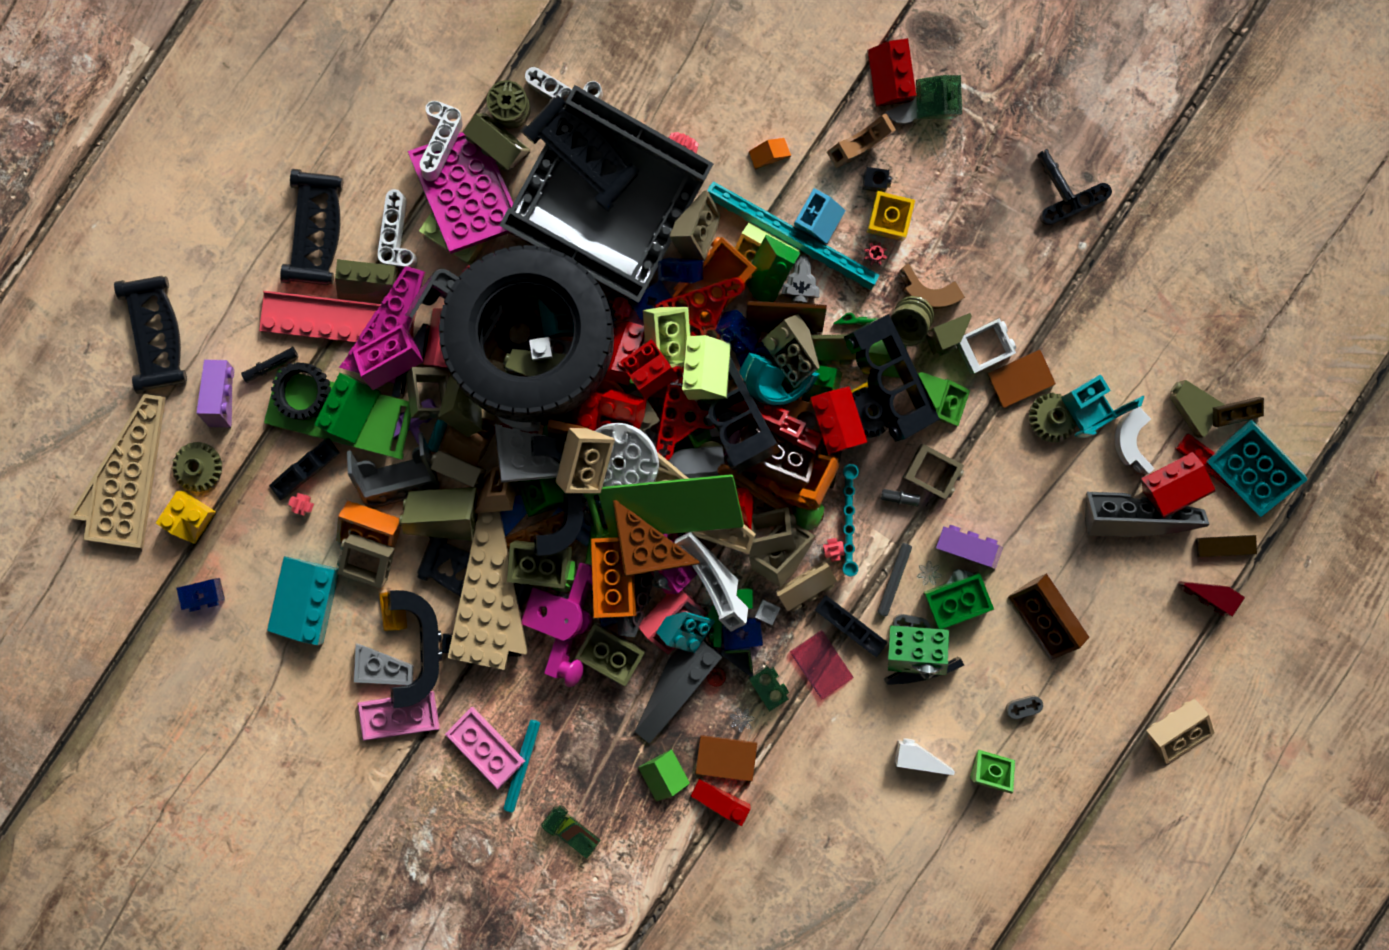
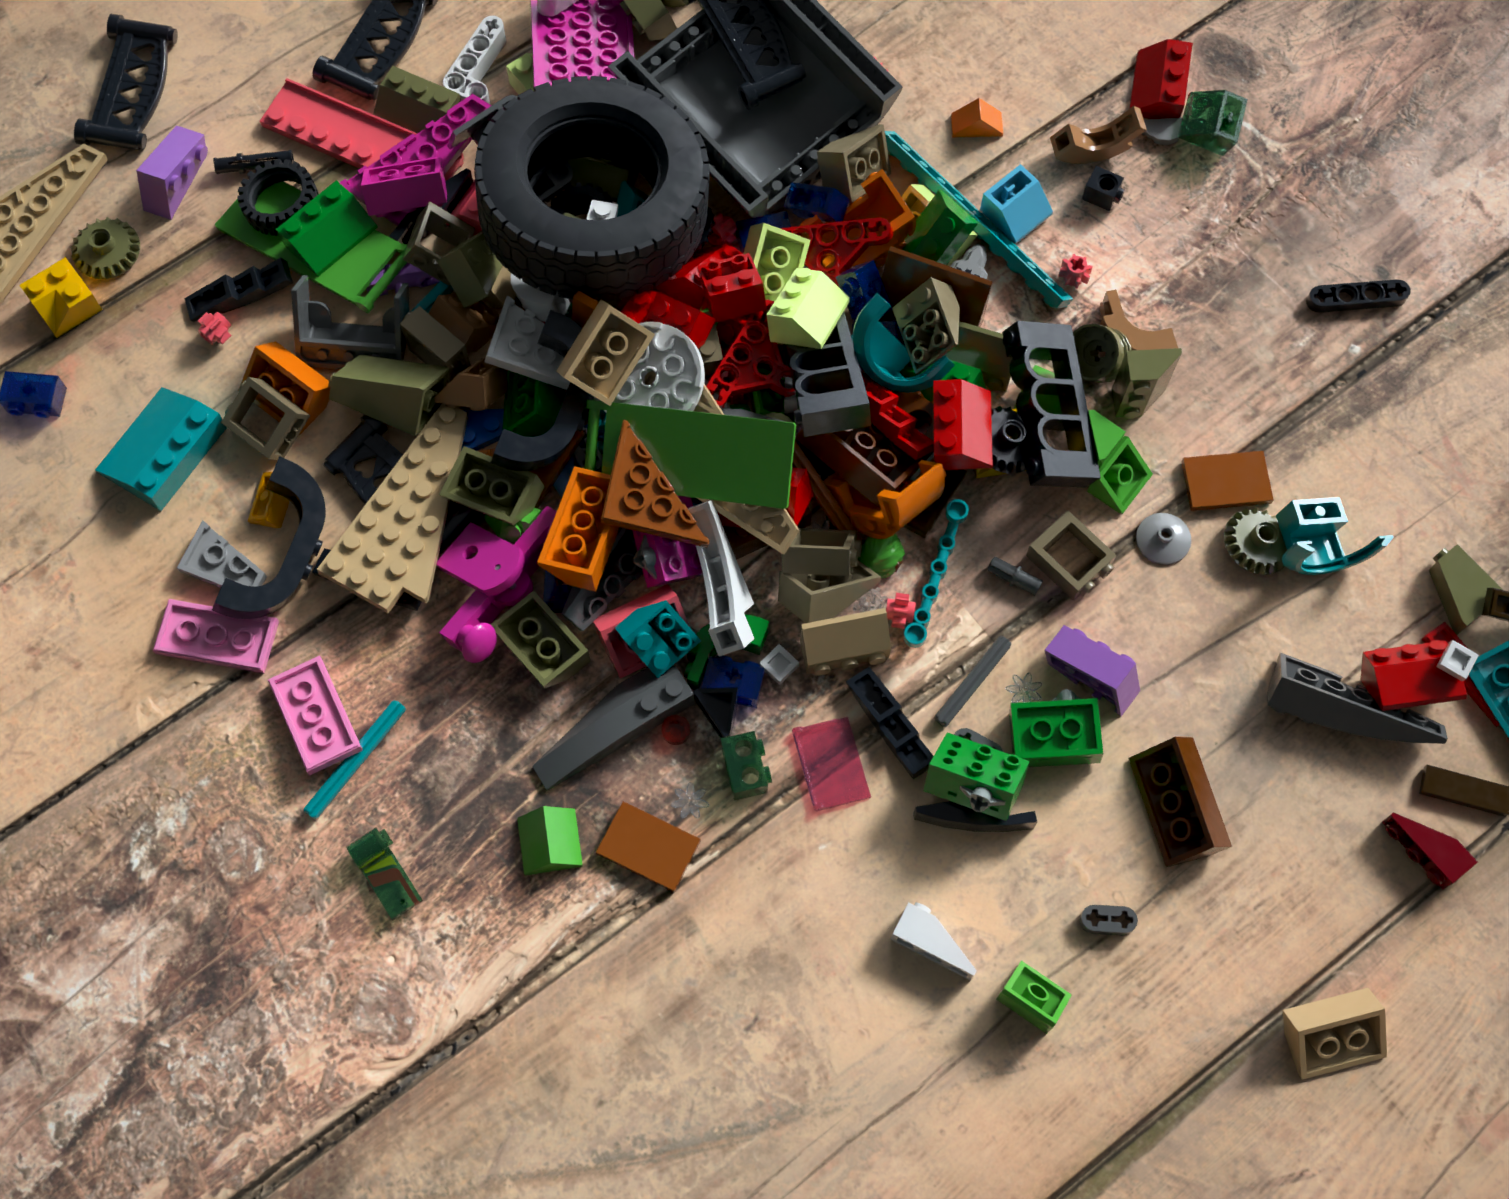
camera: 20 degrees right, 20 degrees down
red slope [690,778,751,826] -> none
yellow slope [866,191,915,241] -> none
white window [957,318,1016,374] -> none
black pin [1037,149,1076,204] -> none
white arch [1115,407,1155,474] -> none
none -> light grey dish [1136,513,1191,565]
none -> white plate [1436,640,1479,681]

